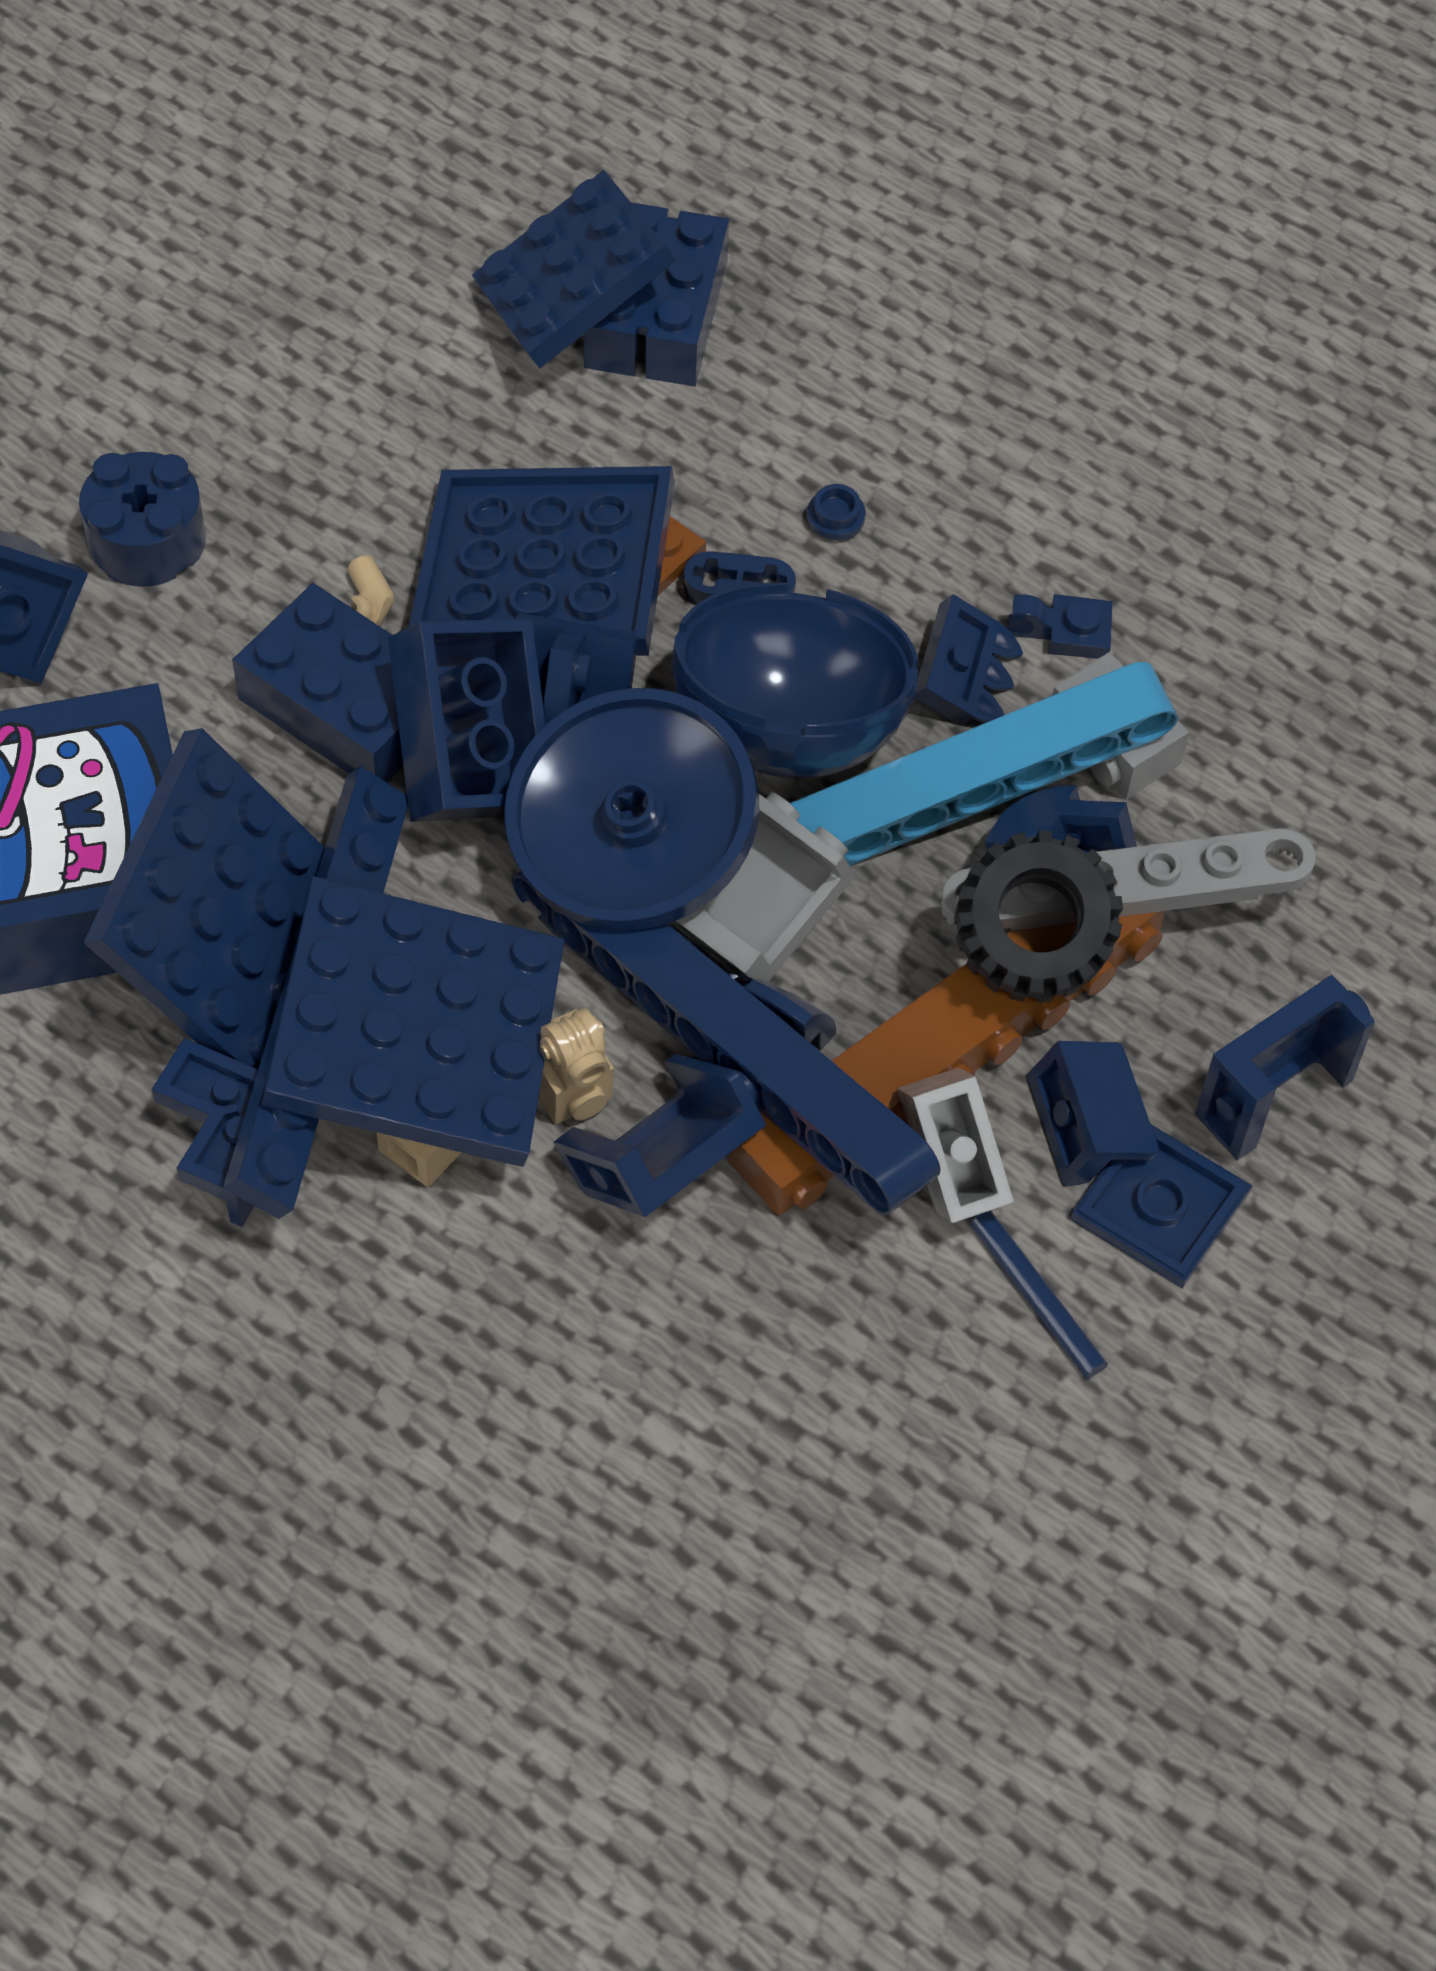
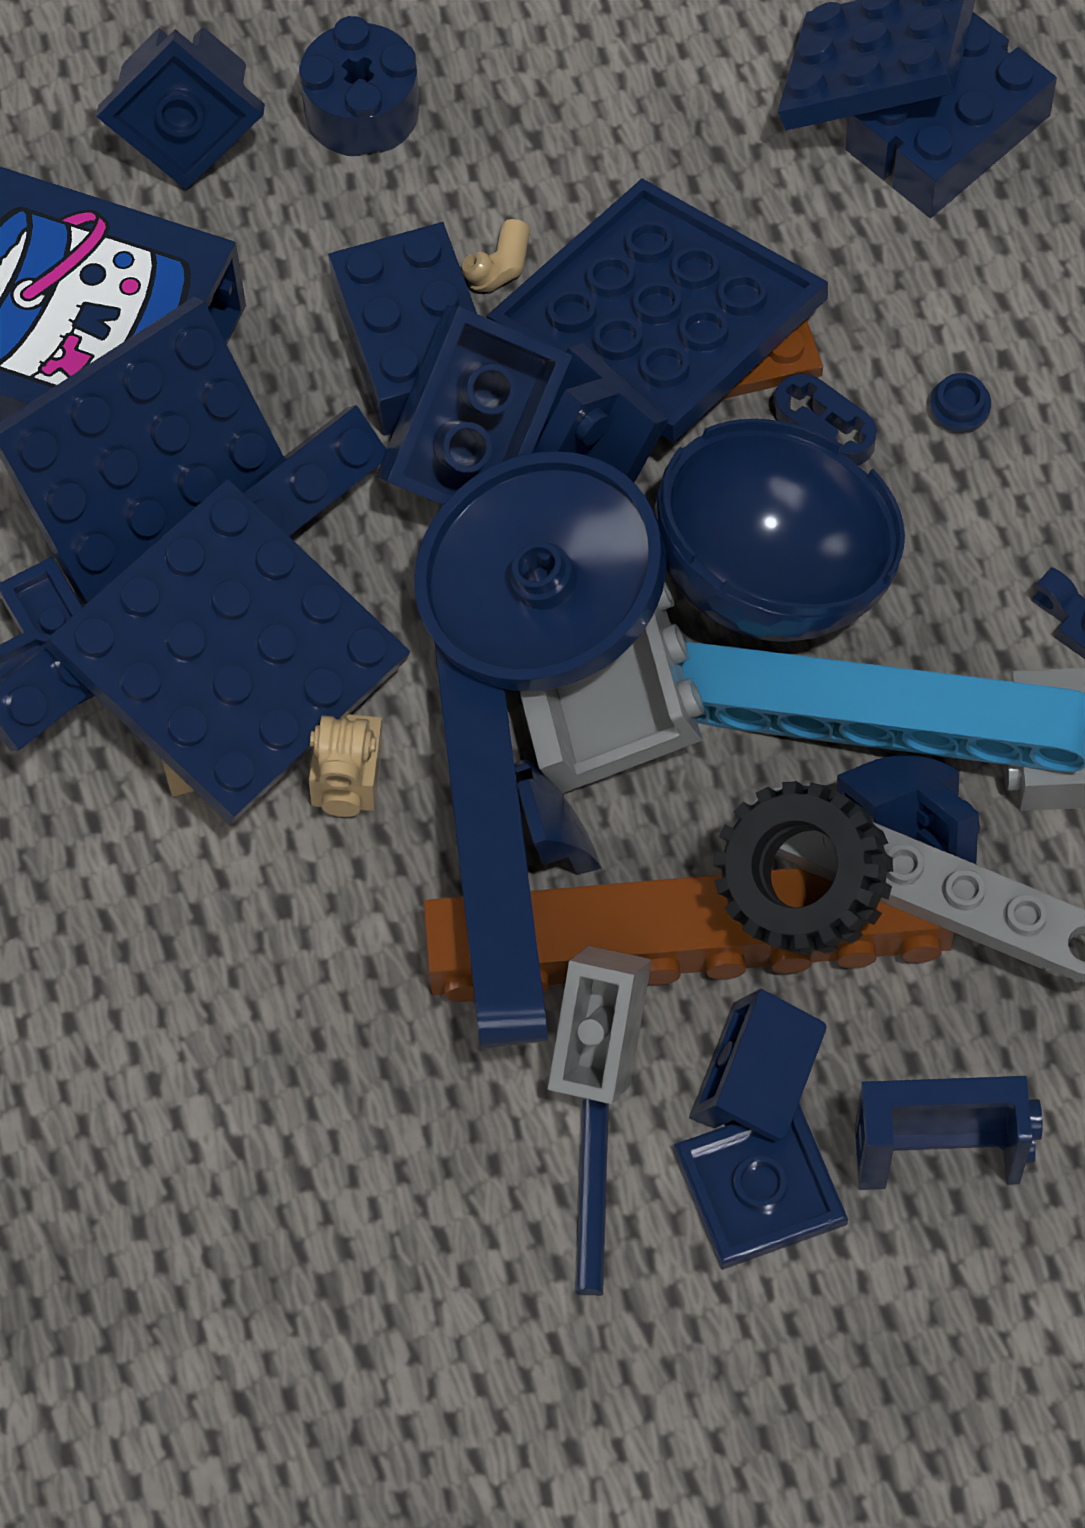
camera: 40 degrees right, 5 degrees up
dark blue panel [553,1054,766,1217] -> none
dark blue plate [915,594,1023,726] -> none

